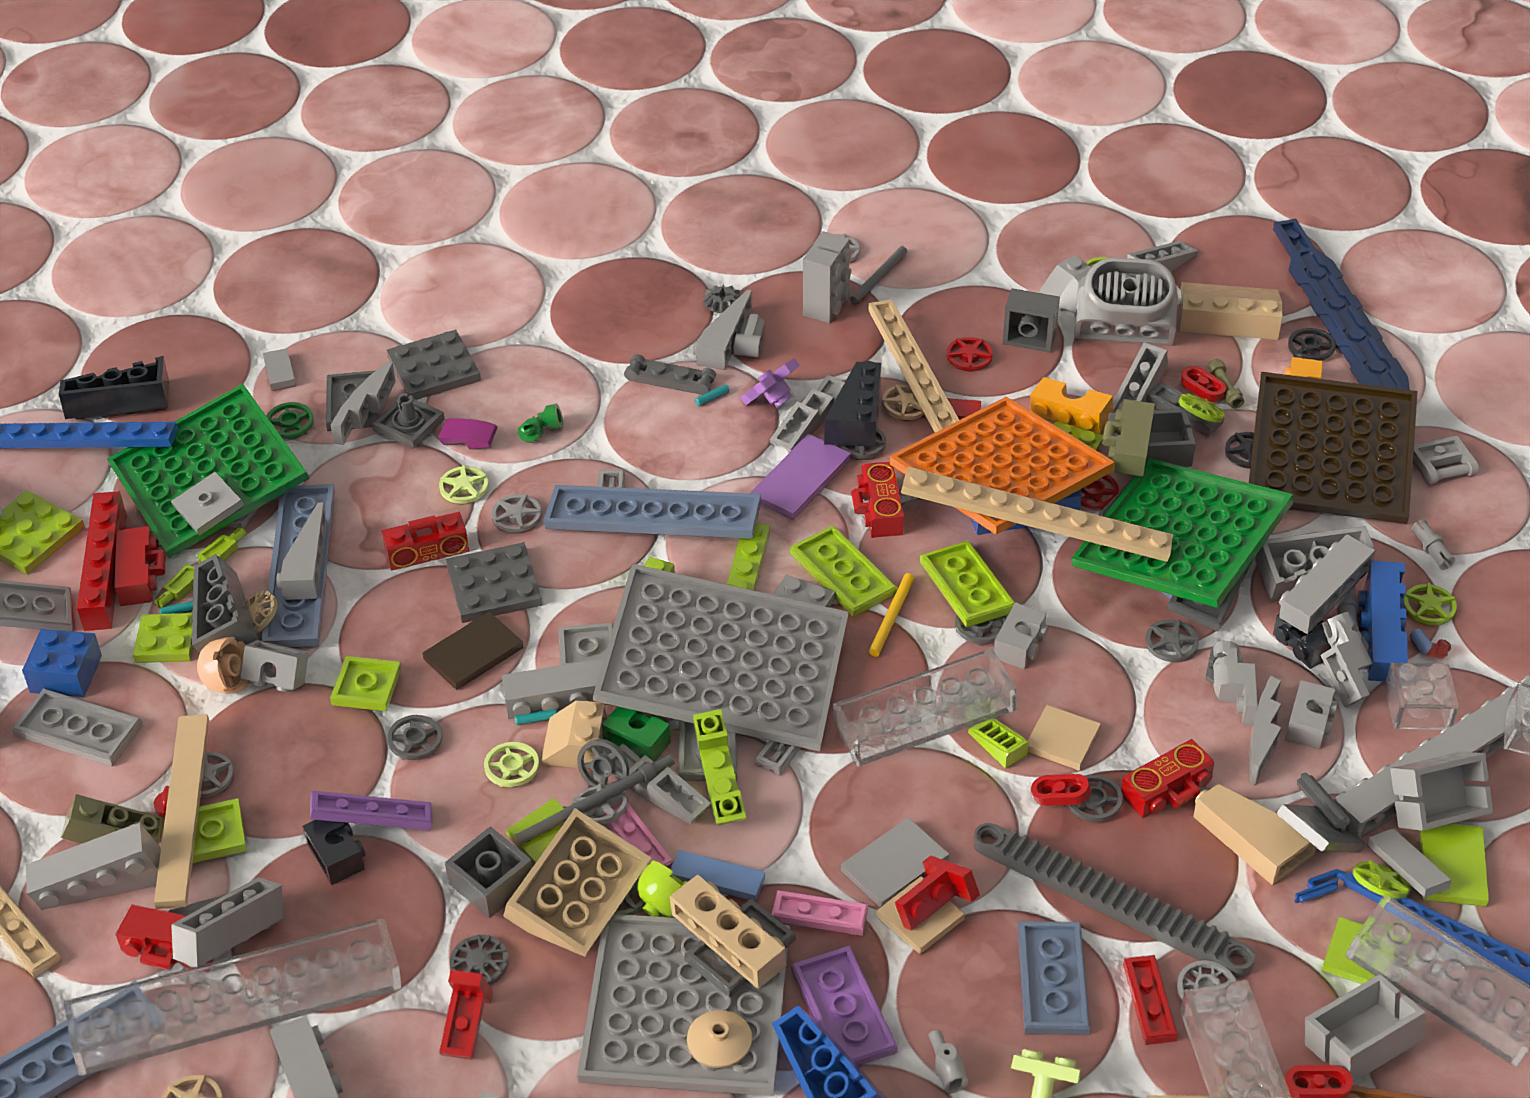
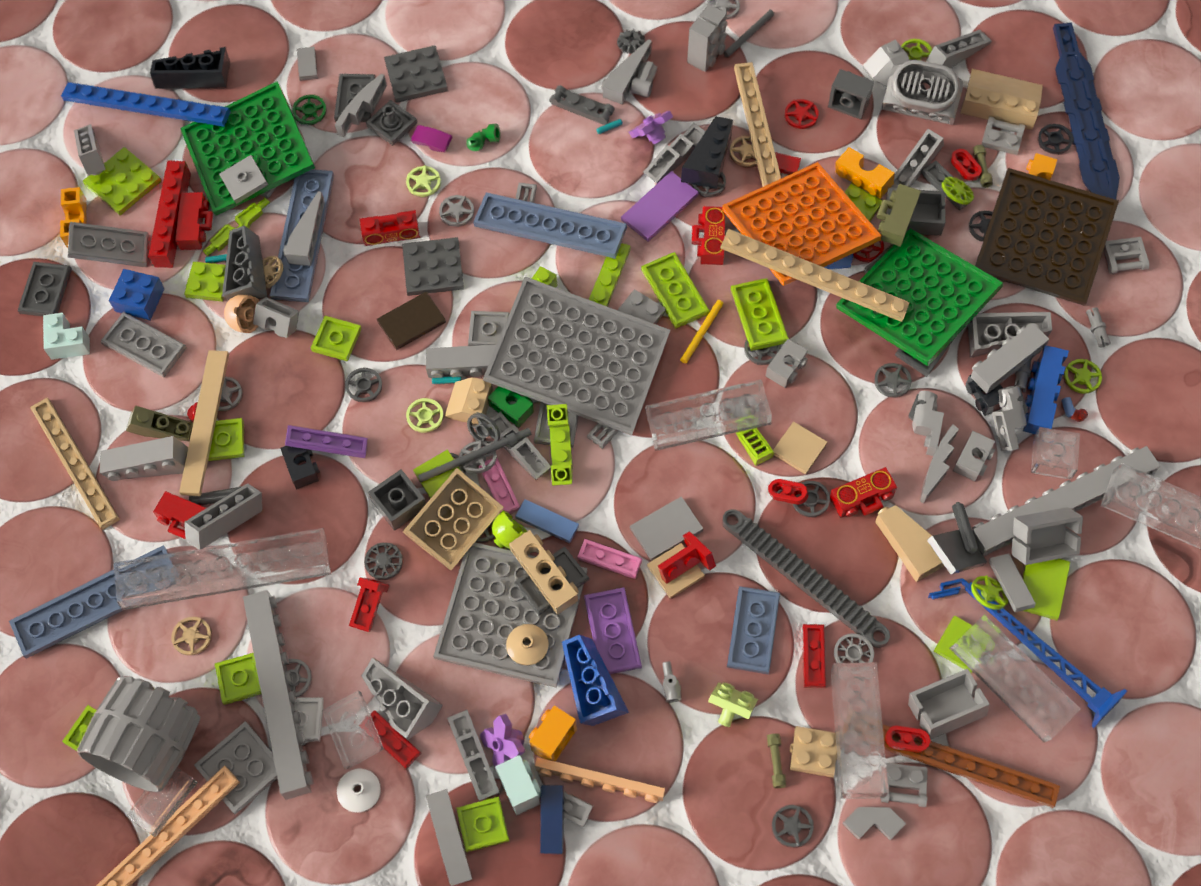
camera: 10 degrees right, 20 degrees up
none -> light grey plate [981,116,1025,155]

